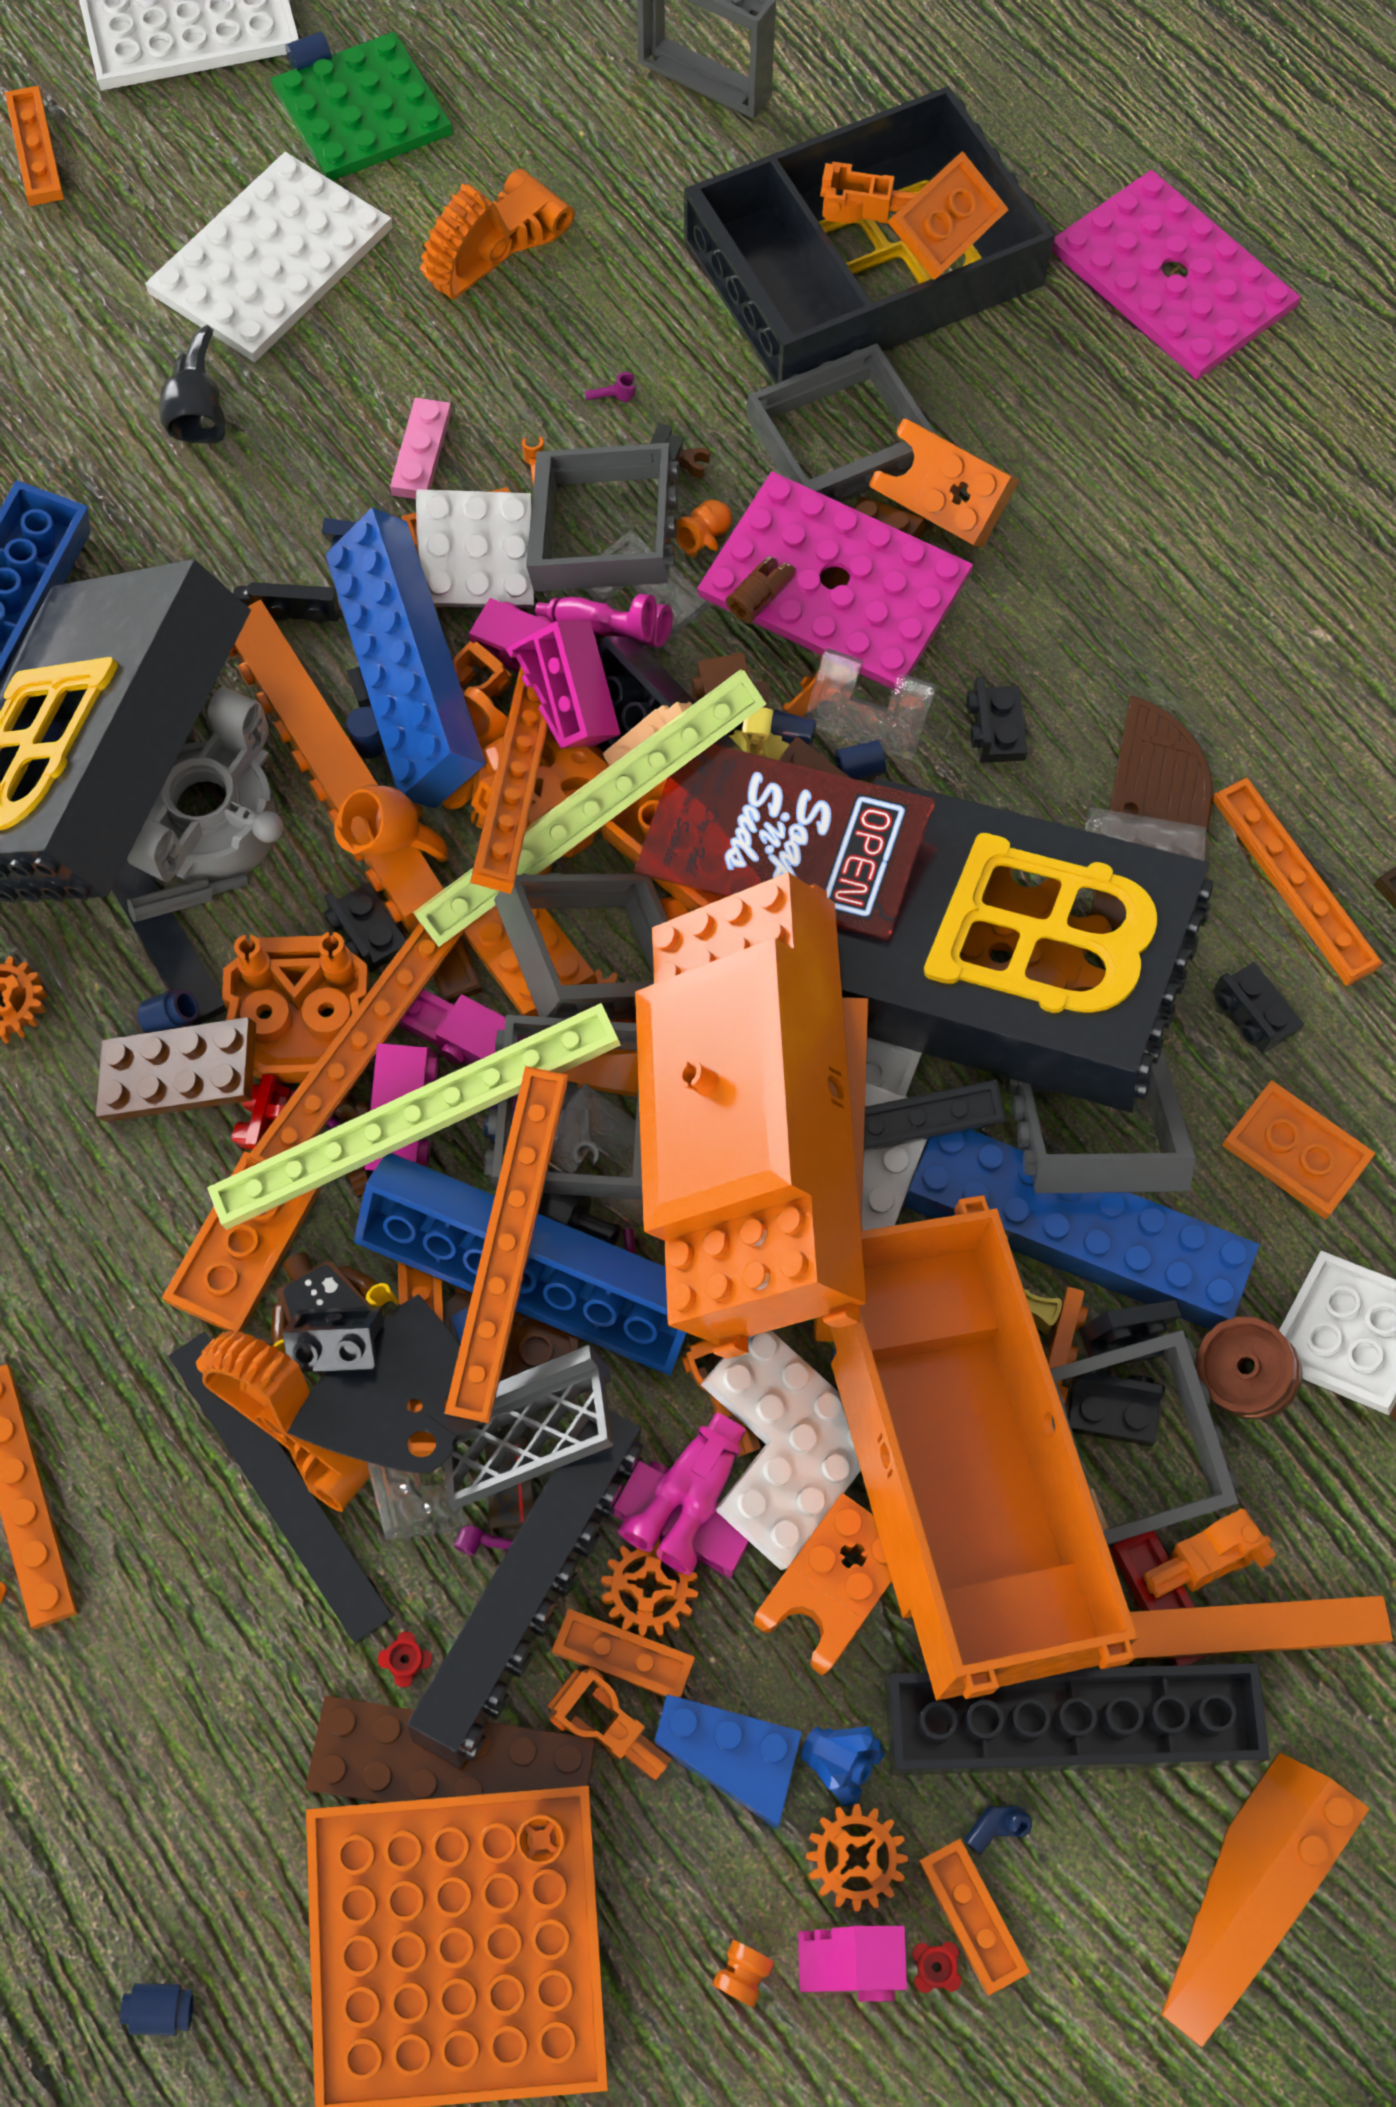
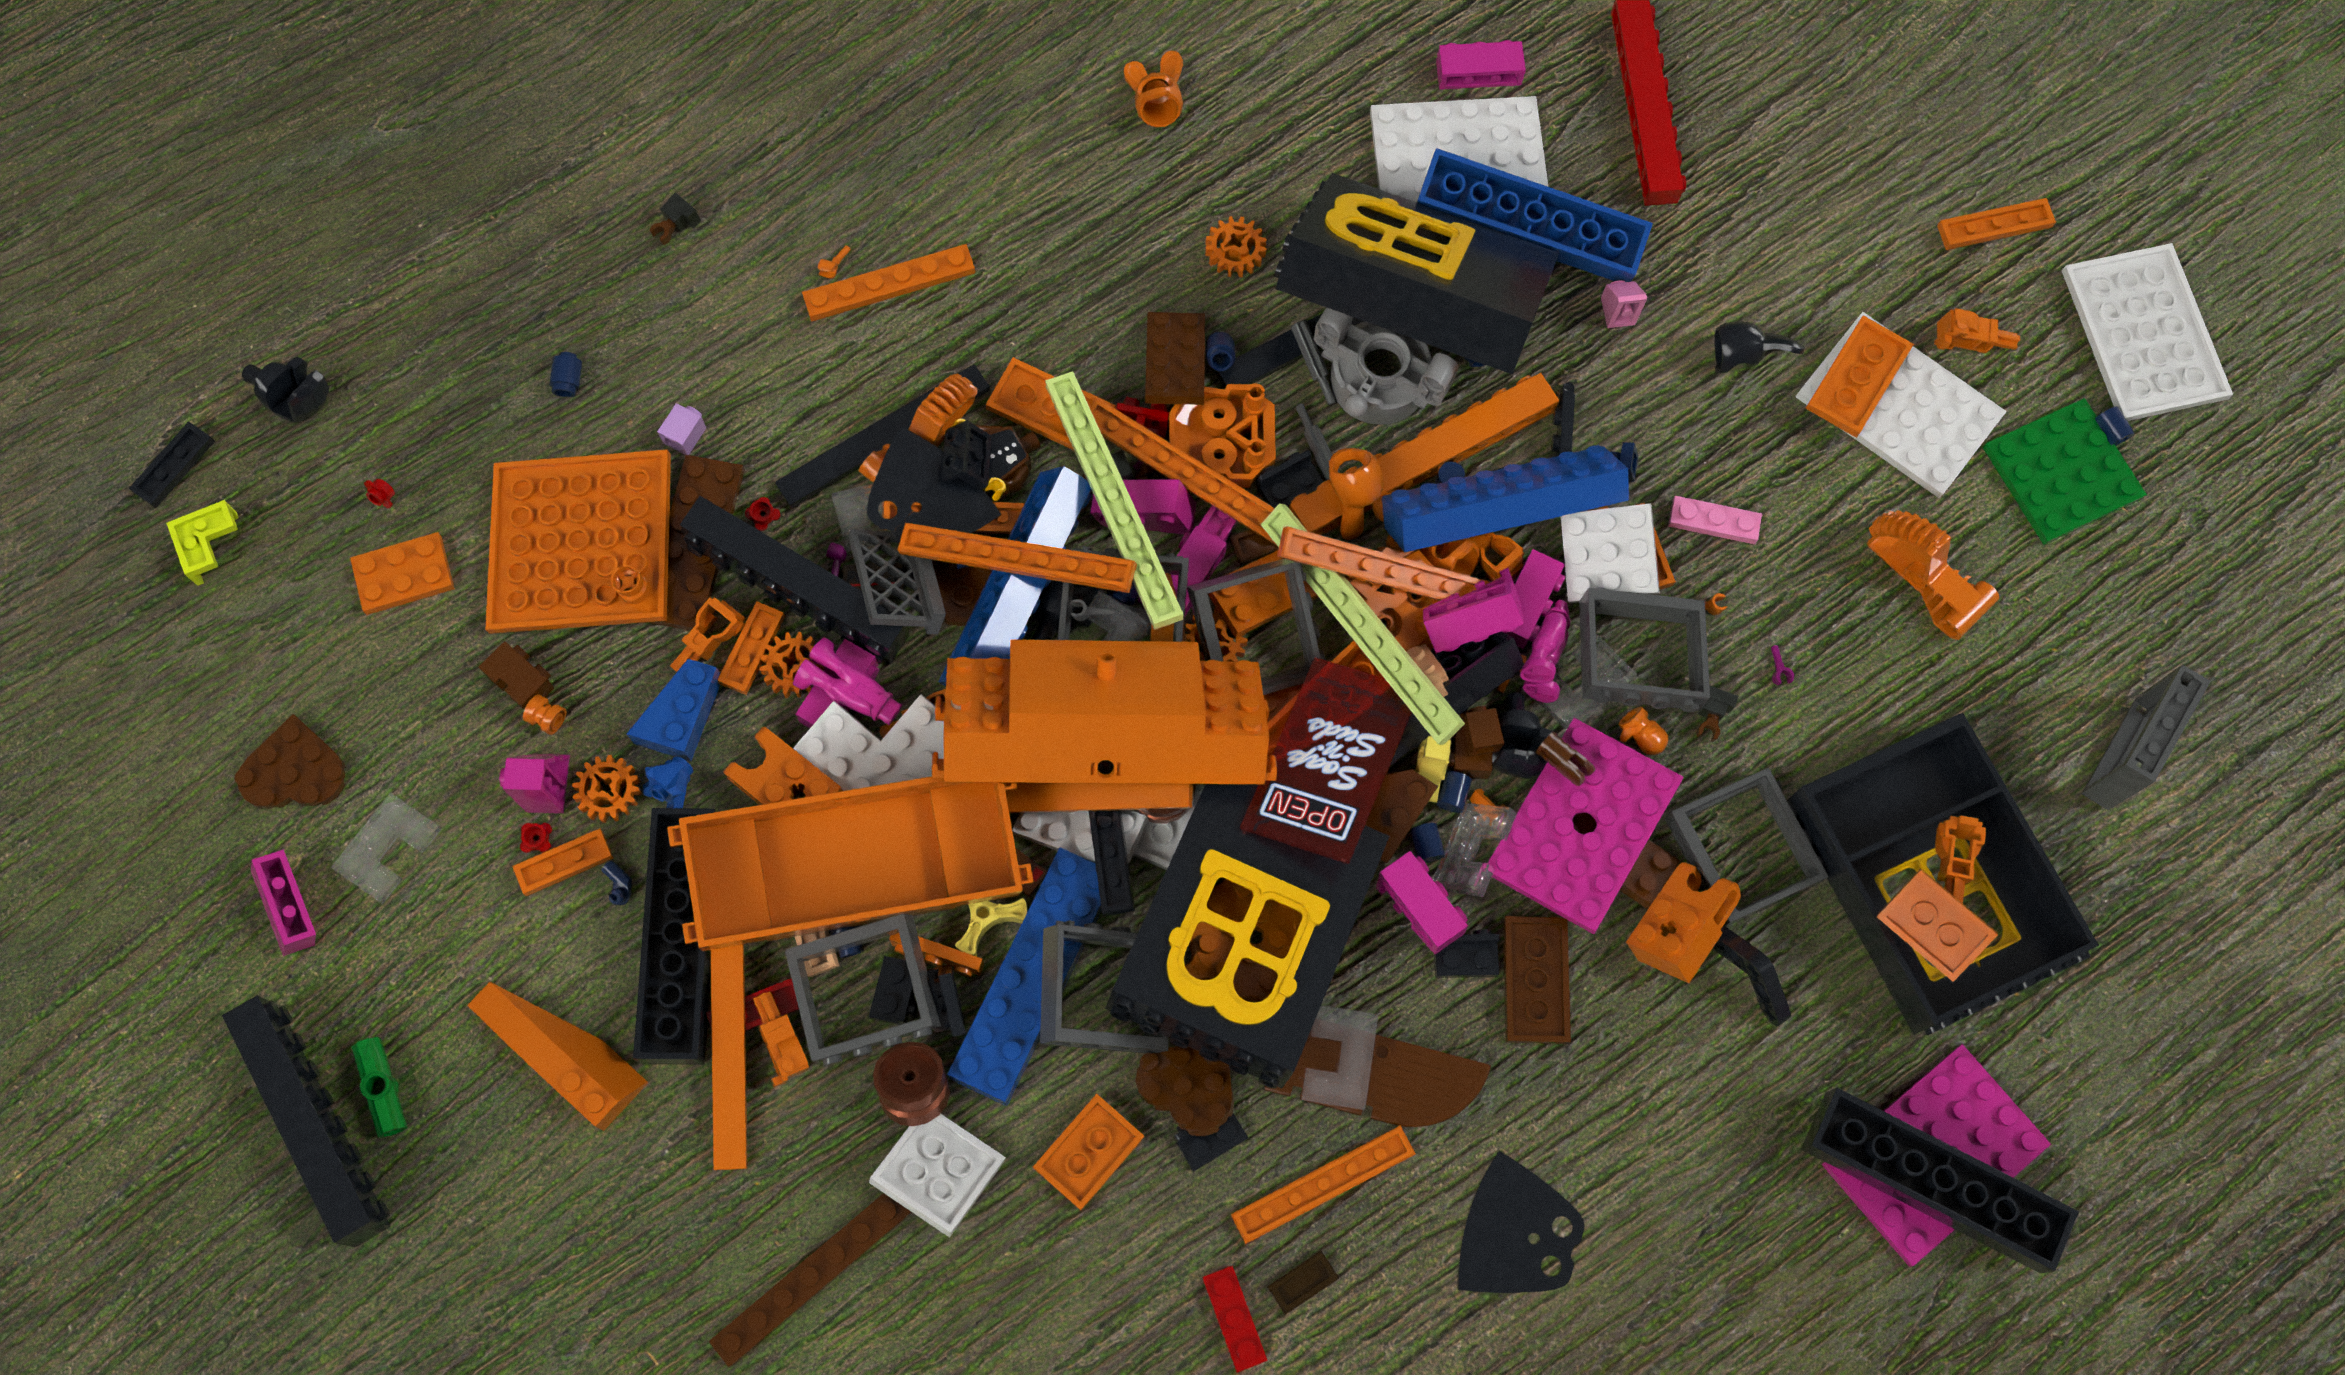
camera: 90 degrees right, 5 degrees up
none -> reddish brown brick [479,641,555,710]
none -> lavender brick [657,403,706,455]
none -> reddish brown plate [1135,1046,1234,1136]
none -> dark grey axle [1296,403,1341,481]
none -> dark pink wedge [1376,851,1468,954]
none -> black piece [1458,1151,1585,1293]
none -> black piece [1492,692,1553,779]
none -> reddish brown plate [1503,916,1571,1044]
none -> bright pink slope [1601,280,1647,328]
none -> black beam [1713,925,1792,1026]
none -> black brick [1801,1087,2079,1273]
none -> orange plate [1805,315,1914,438]
none -> orange piece [1934,308,2020,354]

